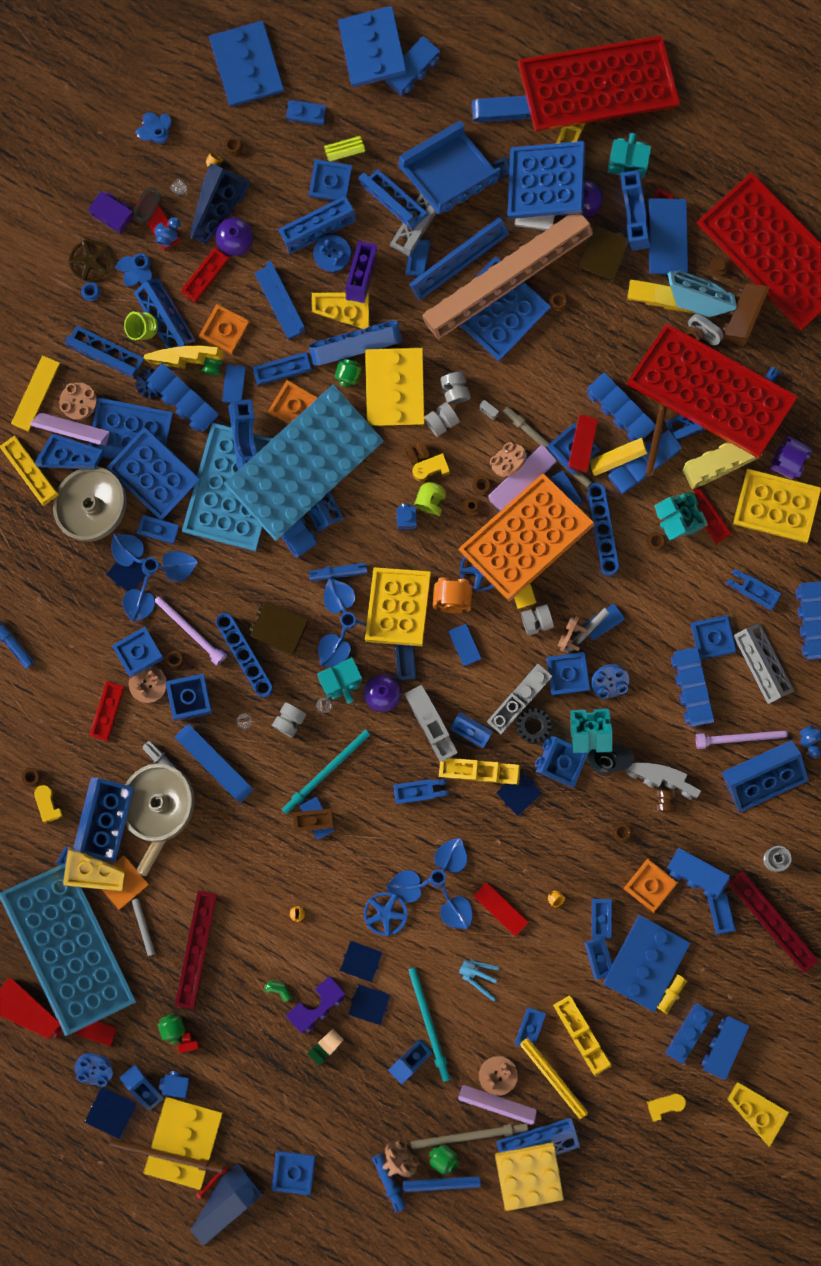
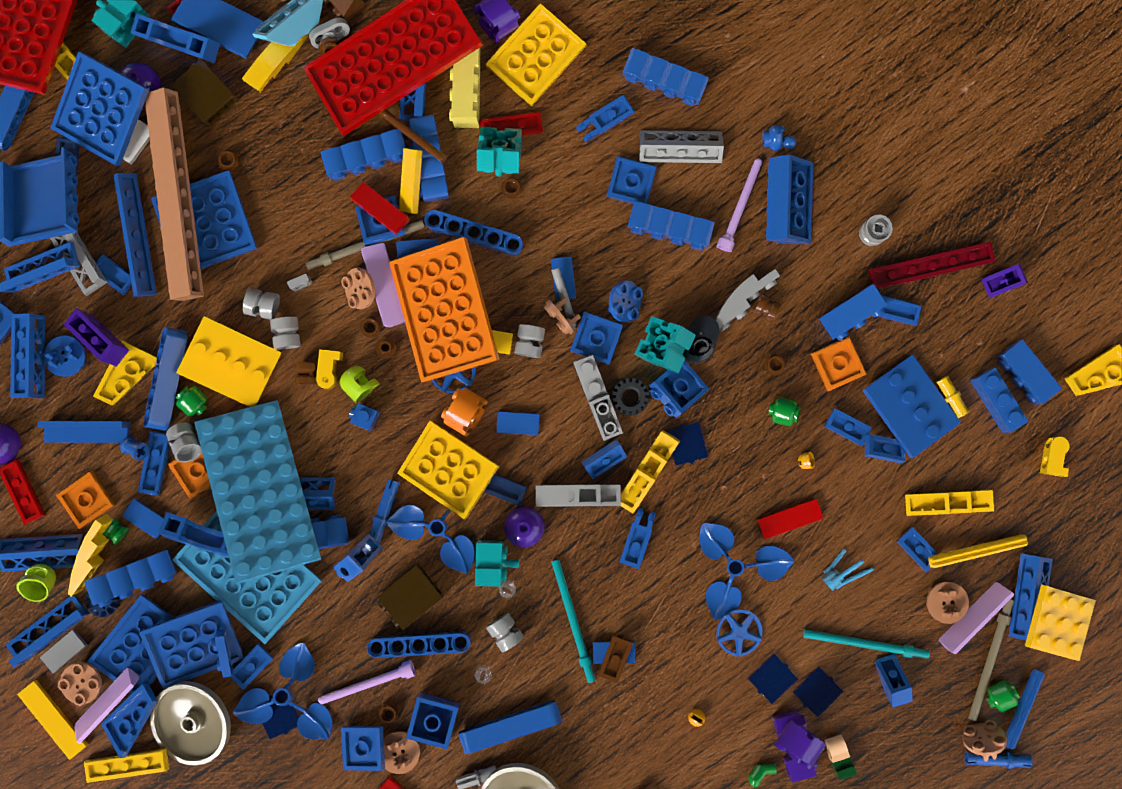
camera: 60 degrees left, 5 degrees up
none -> light grey tile [40,629,88,673]
none -> blue bush [120,436,149,461]
none -> light grey wheel [166,423,202,463]
none -> blue plate [212,629,233,678]
none -> blue torso [334,533,383,582]
none -> green head [768,397,801,426]
none -> dark purple brick [774,719,826,769]
none -> dark purple slope [981,263,1028,298]

